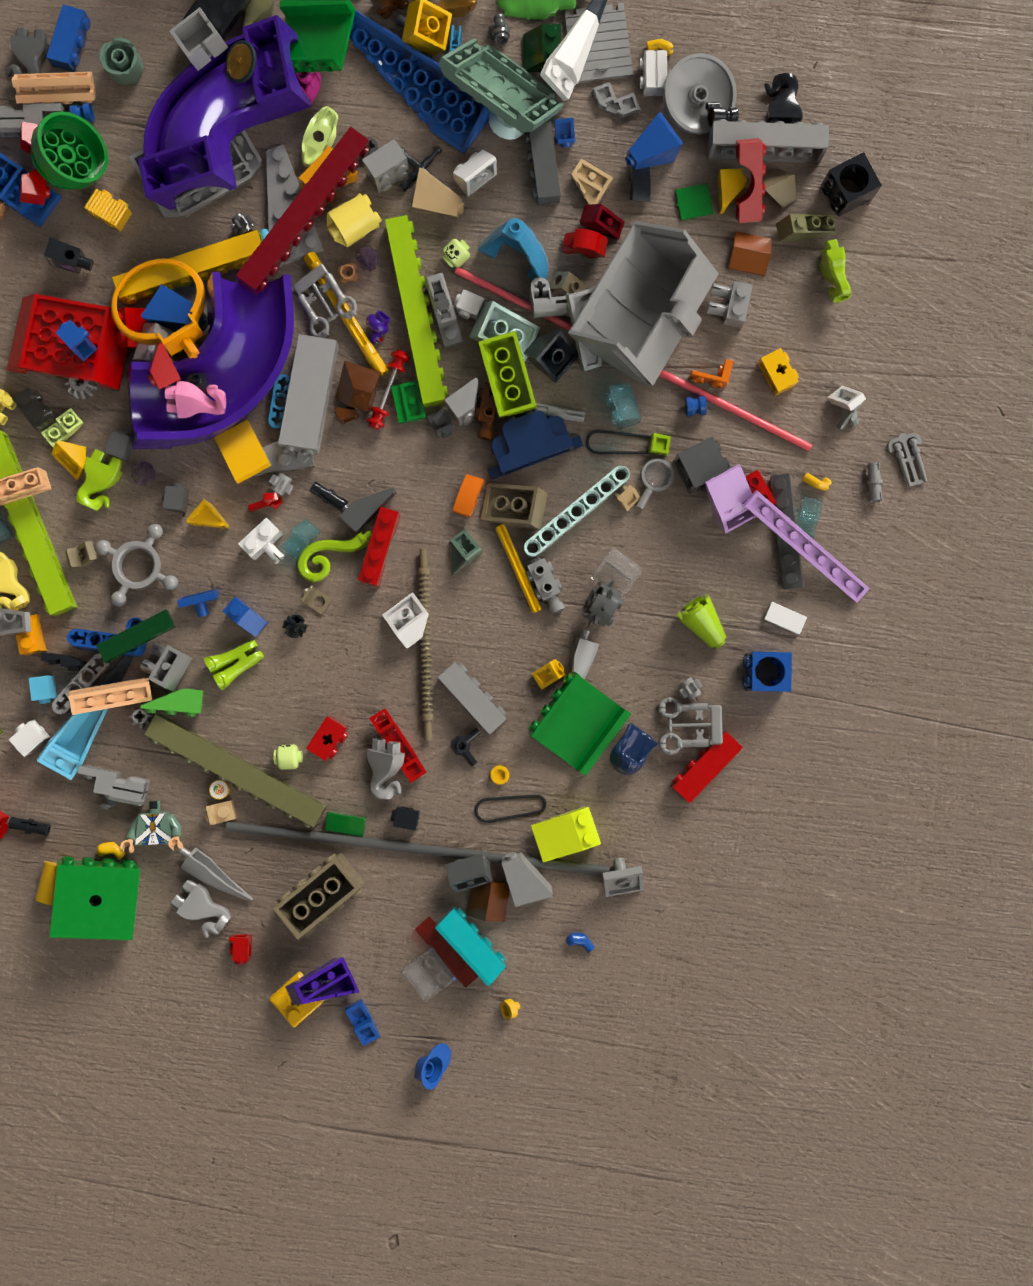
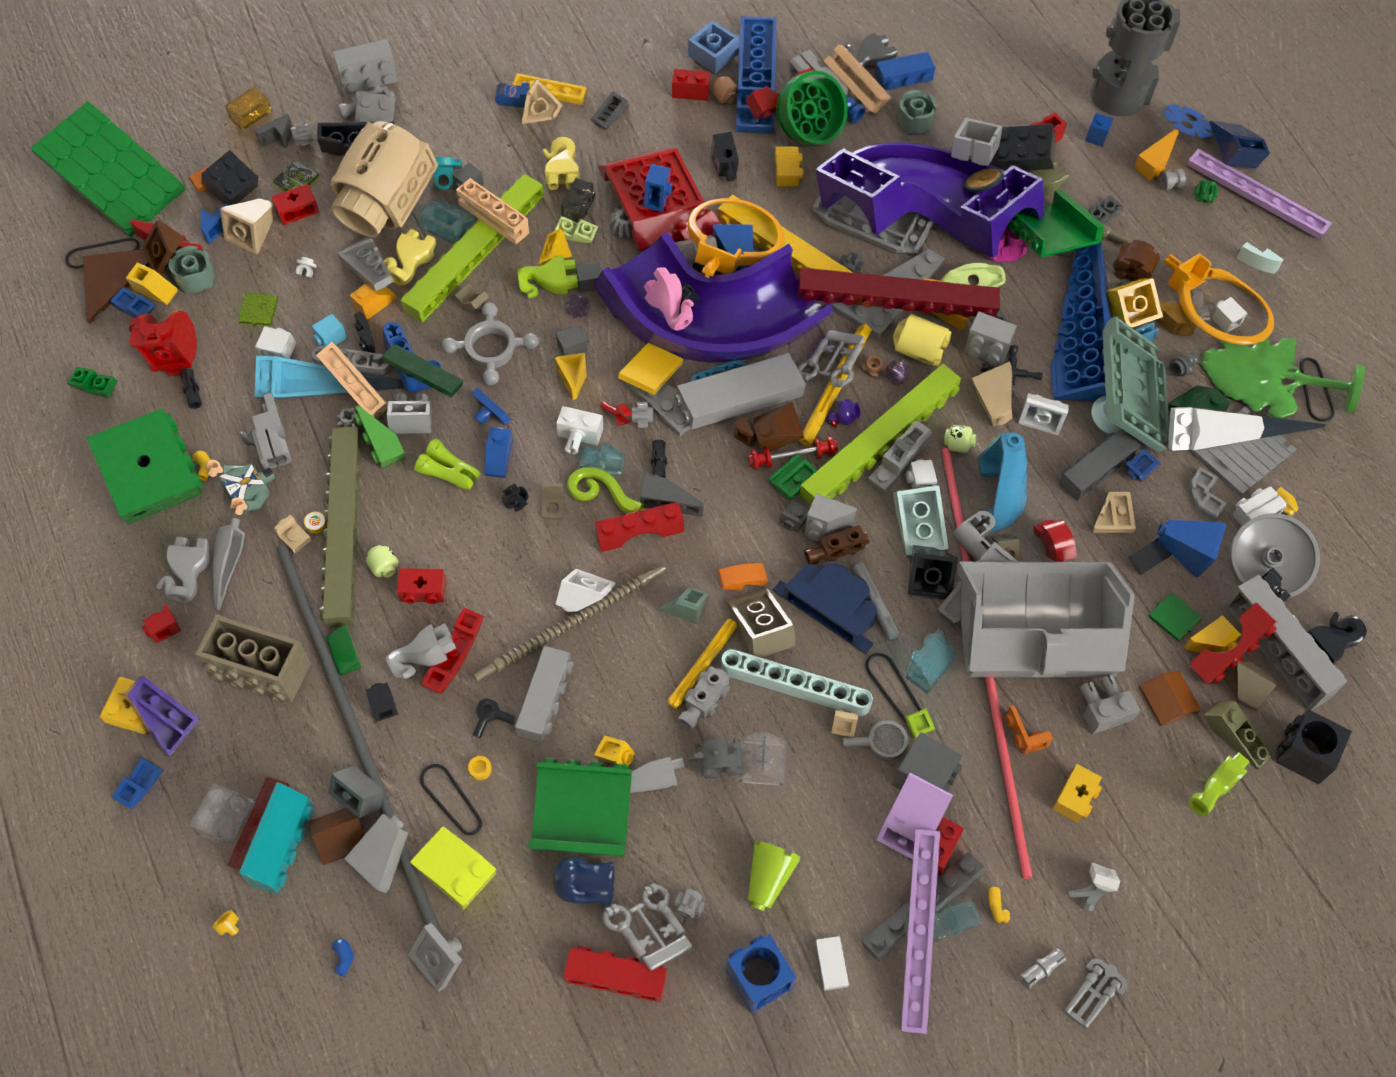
camera: 55 degrees right, 25 degrees down
red slope [147,342,181,389] -> none
blue piece [414,1043,451,1090] -> none
lime slope [478,331,538,417] -> none
dark red slope [579,204,625,239] -> none
blue wheel [685,396,707,417] -> none

